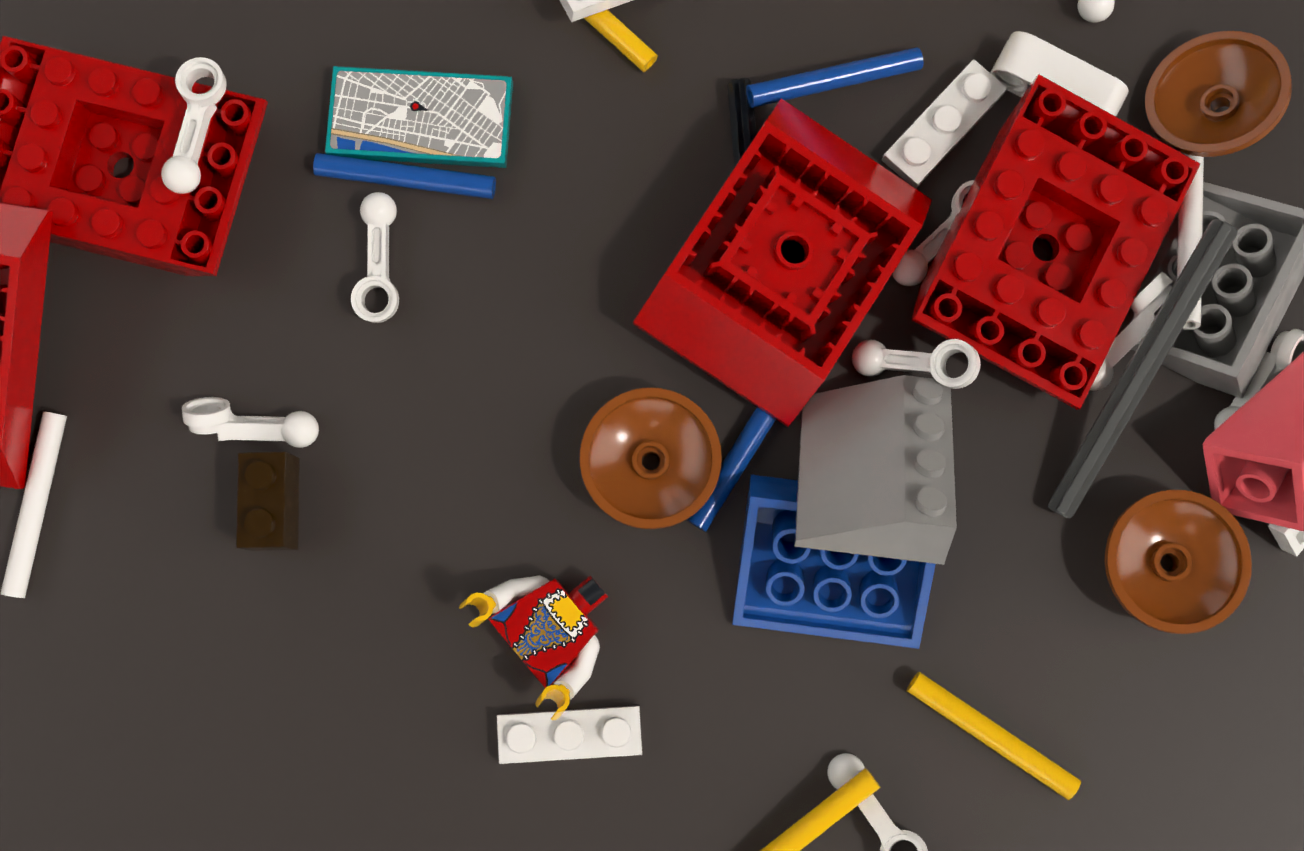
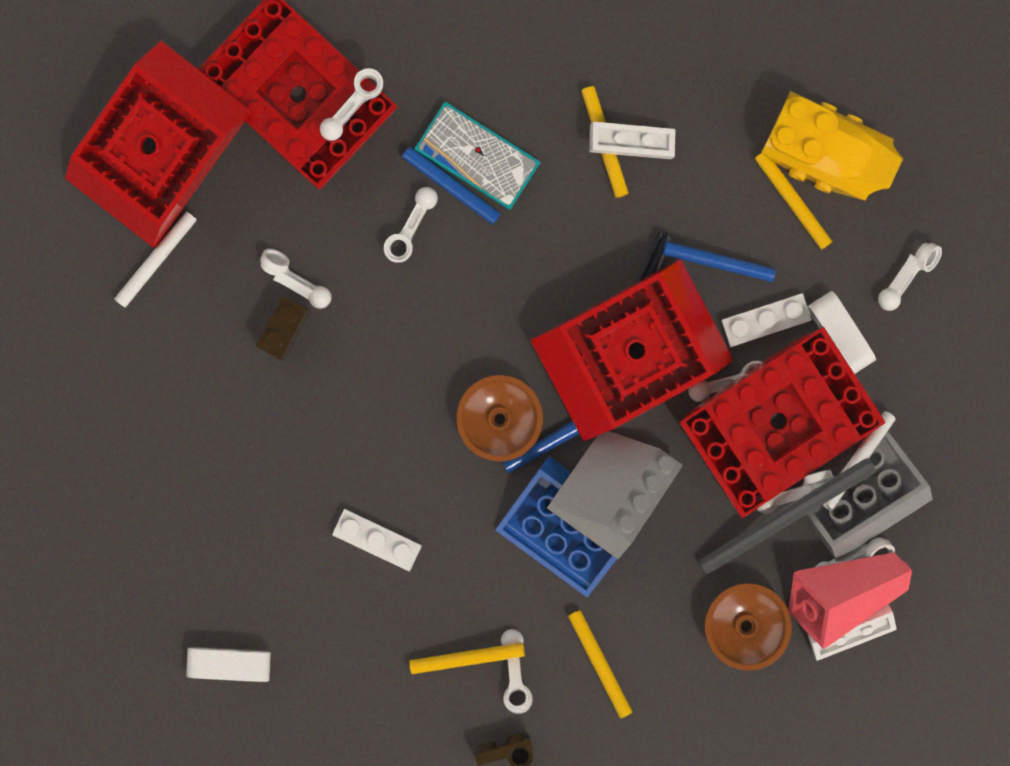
camera: 25 degrees right, 5 degrees up
torso [459,575,608,720] -> none
white piece [852,339,980,389] -> none
dark orange dish [1145,31,1292,157] -> none

